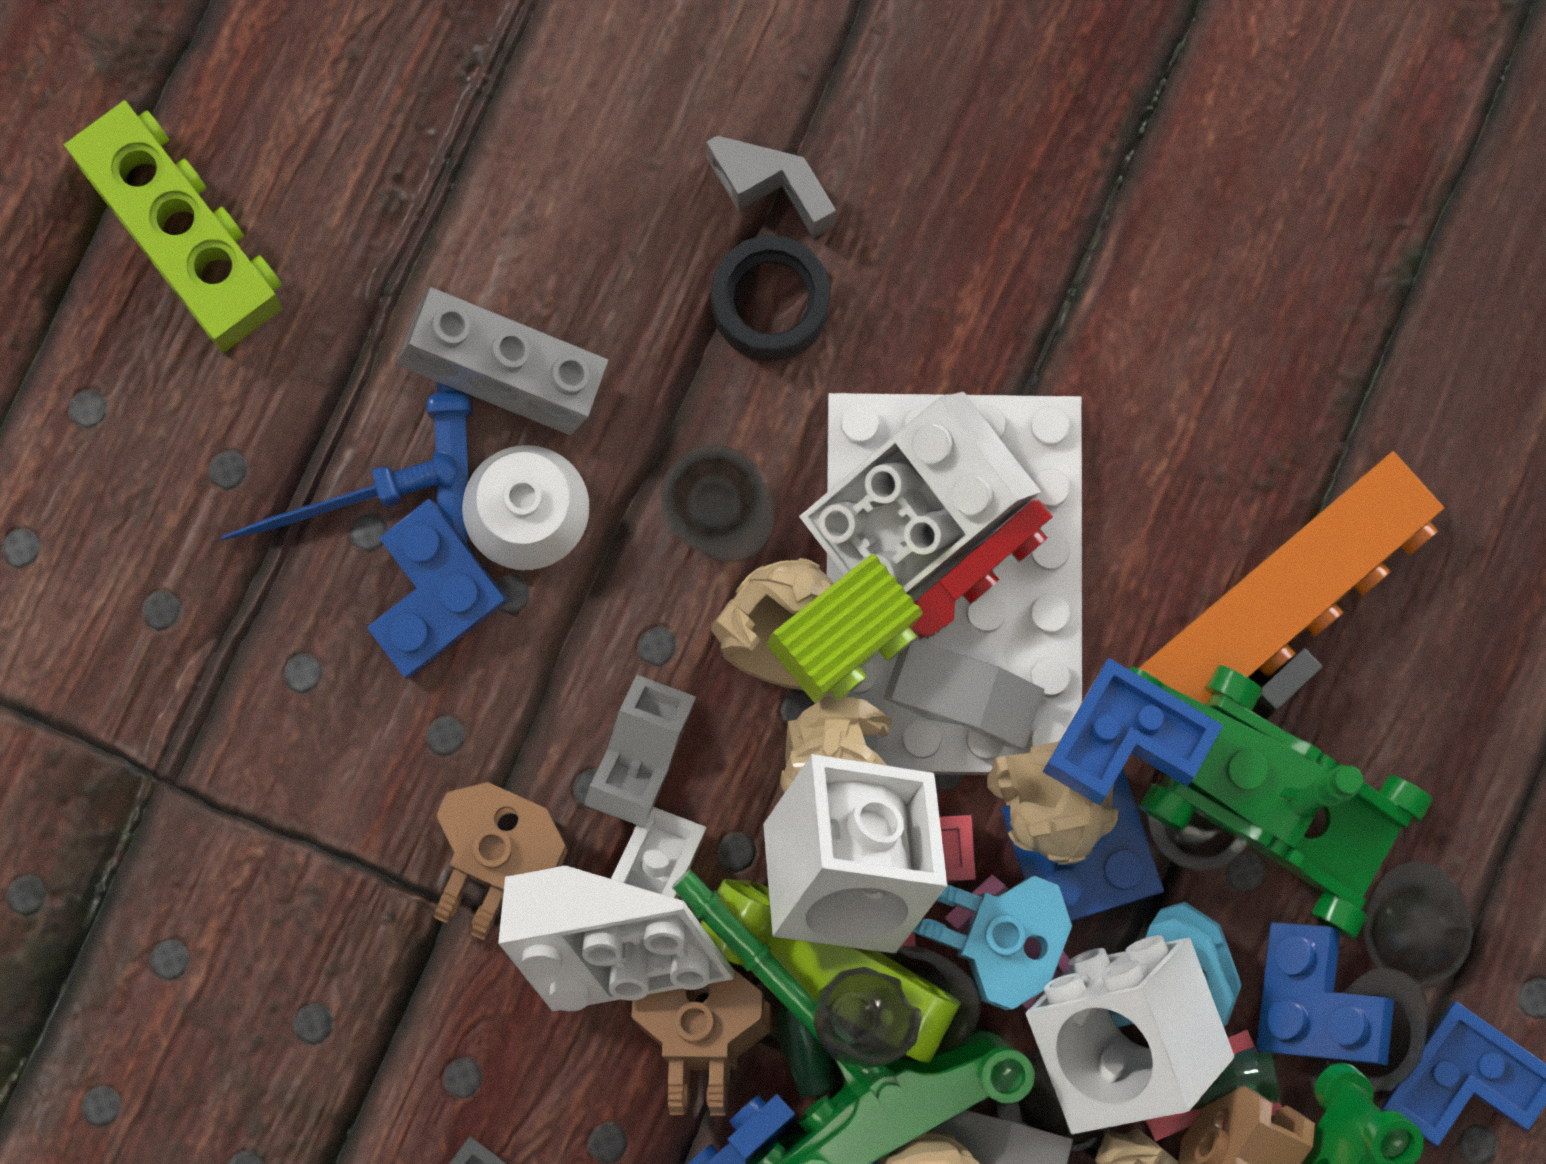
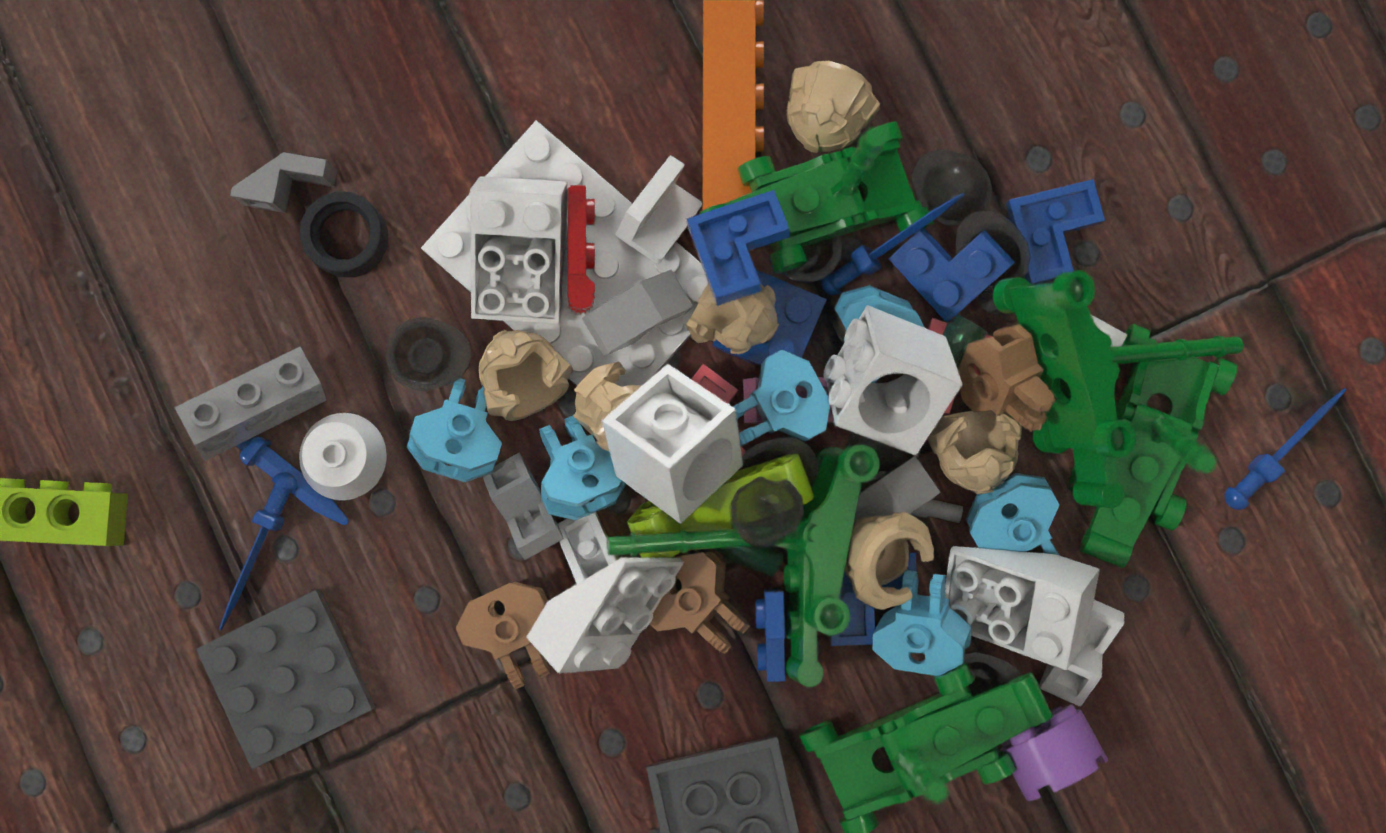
camera: 40 degrees left, 5 degrees up
blue plate [367,499,510,679] -> none
lime brick [766,553,923,704] -> none
dark grey tile [1255,648,1323,718] -> none
none -> dark grey plate [196,589,376,769]
none -> medium azure hinge [407,377,502,483]
none -> medium azure hinge [539,415,626,520]
none -> white panel [615,155,702,263]
none -> tan helmet [787,61,880,153]
none -> blue sword [821,193,965,296]

